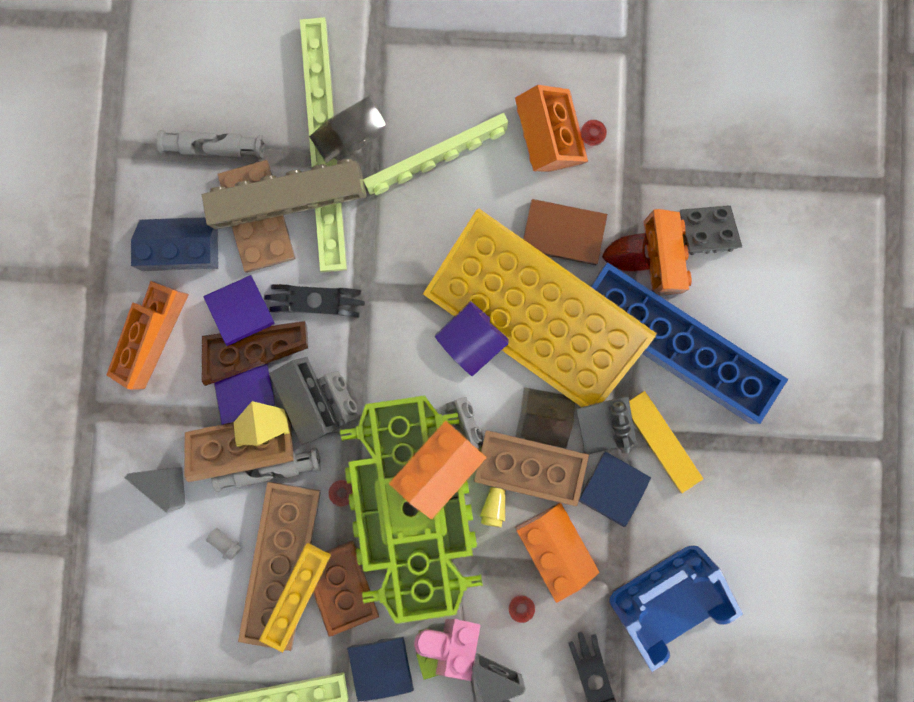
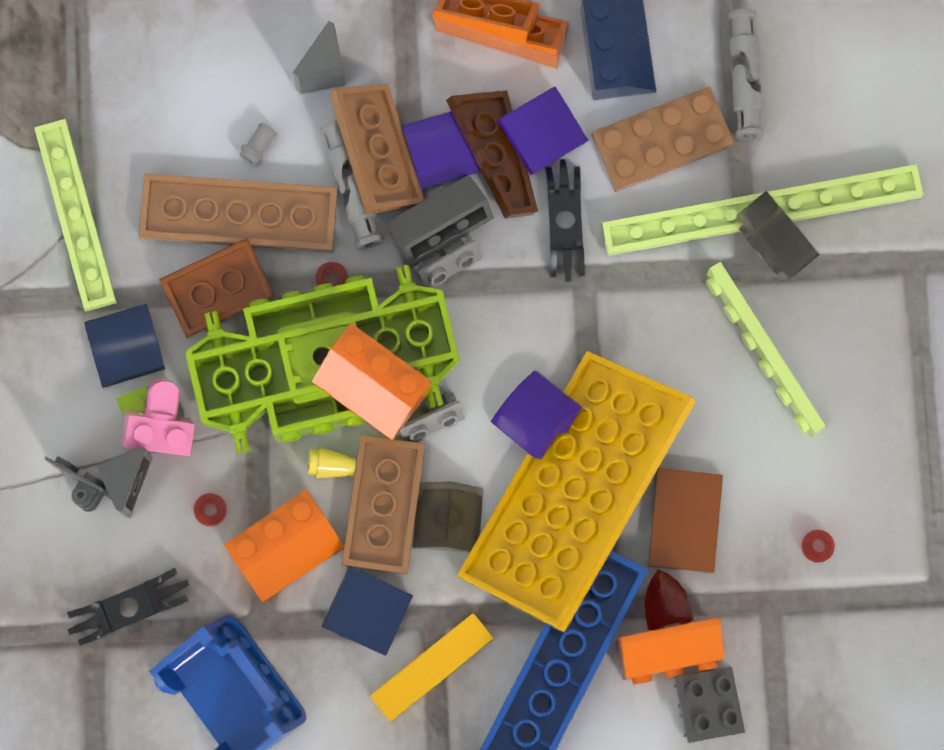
camera: 80 degrees right, 5 degrees down
dark tan brick [201,159,366,230] -> none
light yellow slope [233,401,289,447] -> none
yellow tile [259,543,331,653] -> none
orange slope [515,85,588,172] -> none
dark grey hinge [576,396,636,455] -> none

